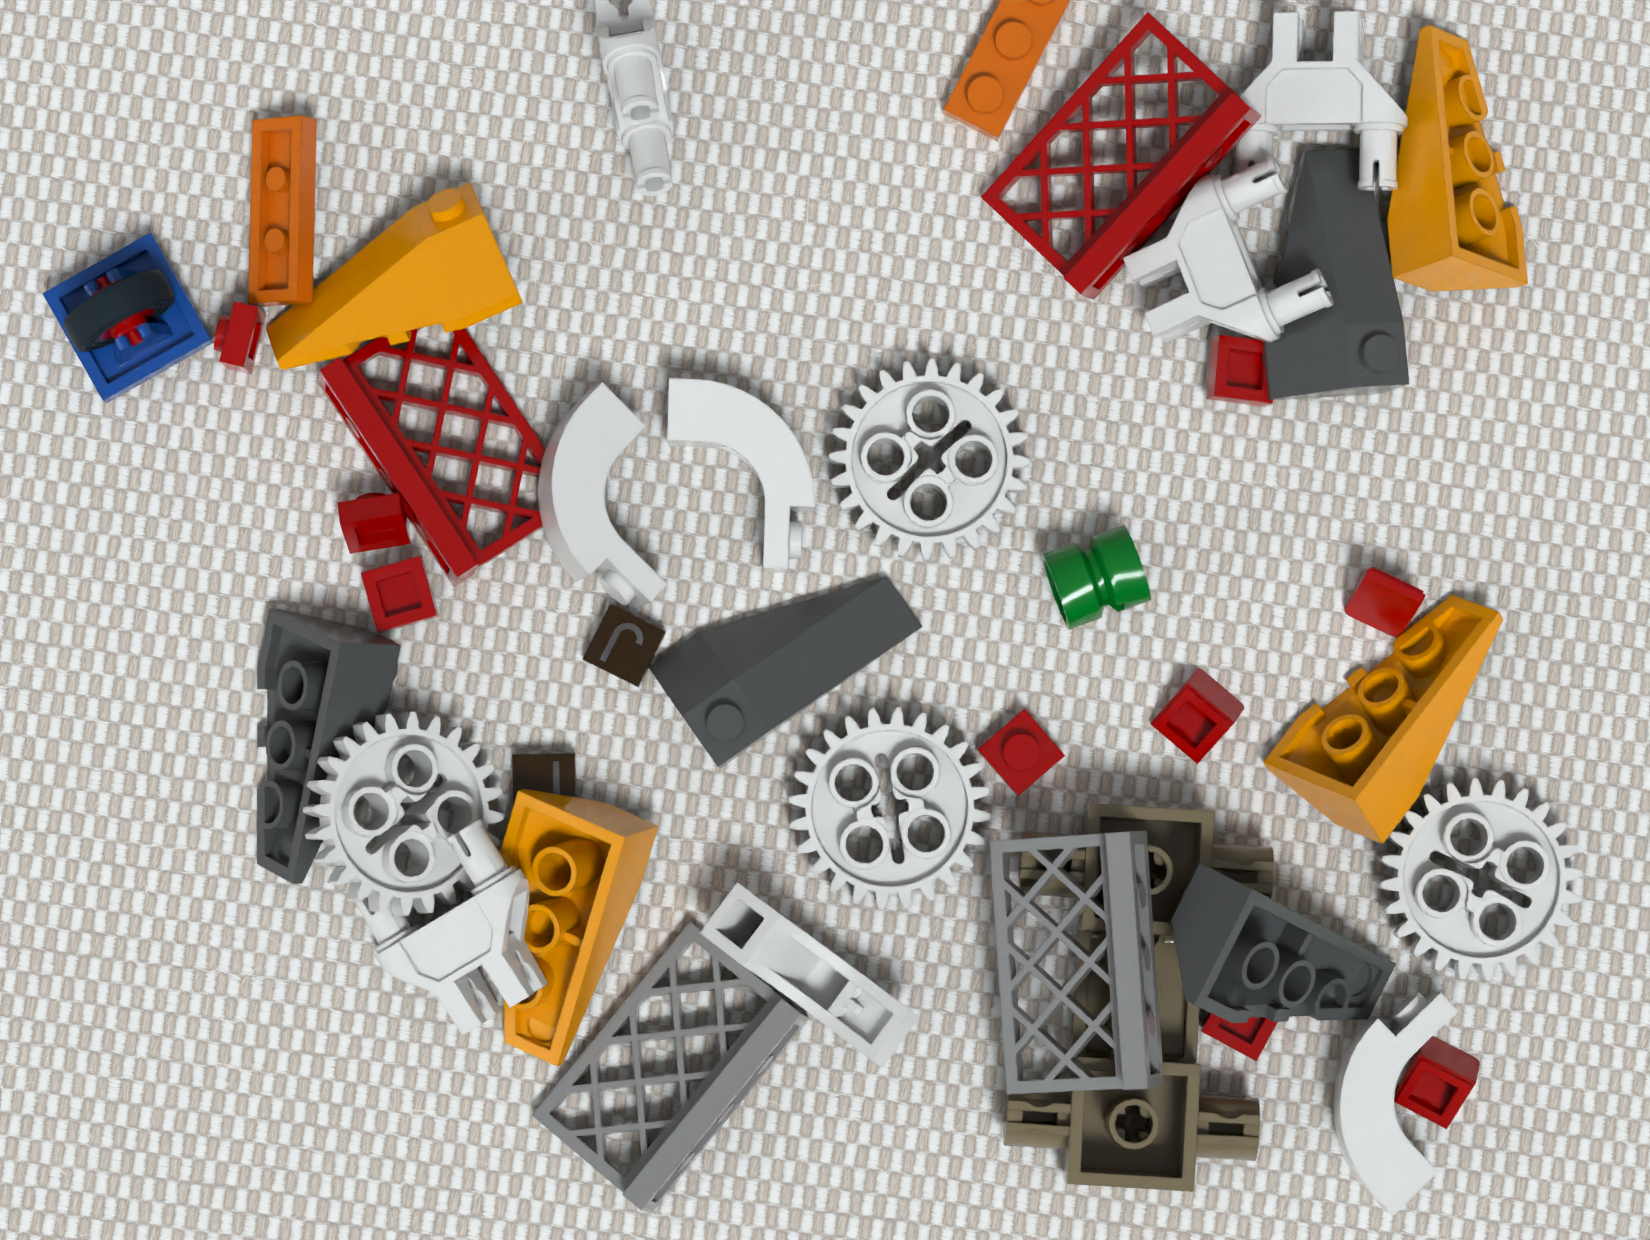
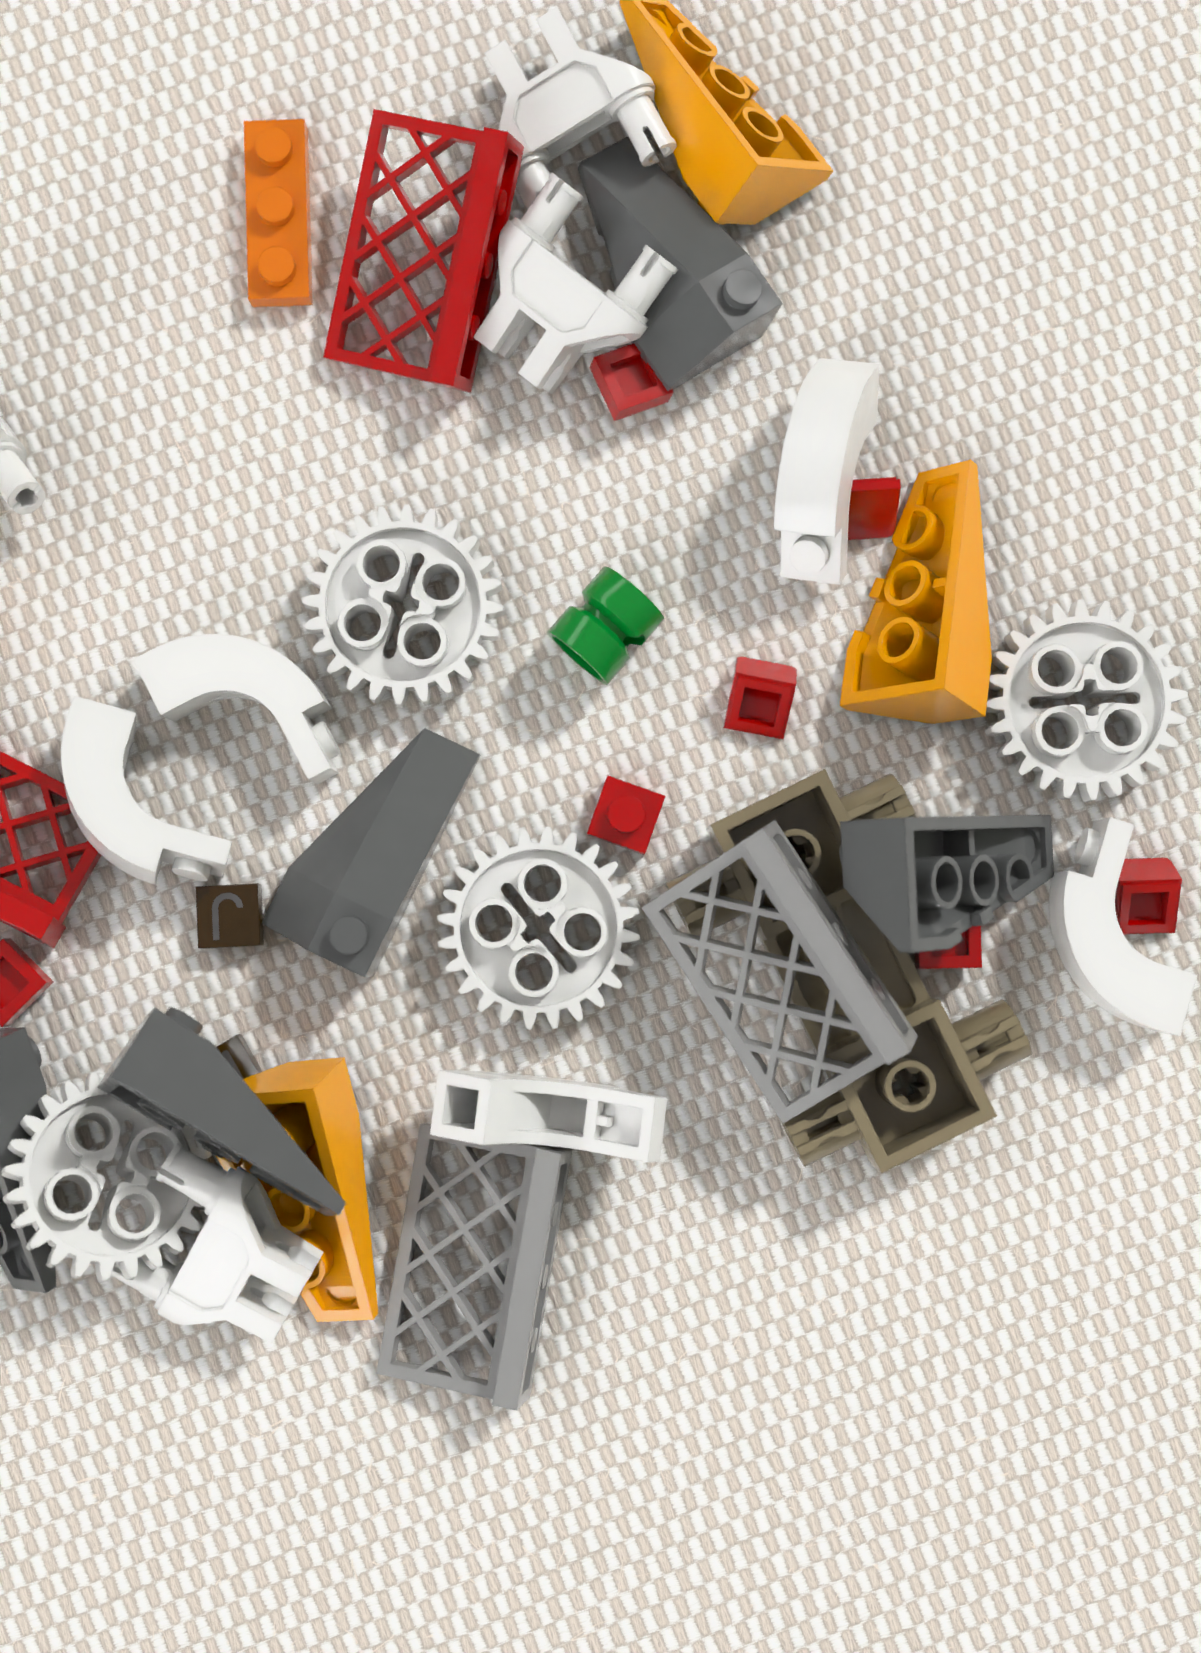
camera: 30 degrees left, 0 degrees up
none -> dark grey wedge [97,1007,346,1216]
none -> white arch [774,358,880,585]

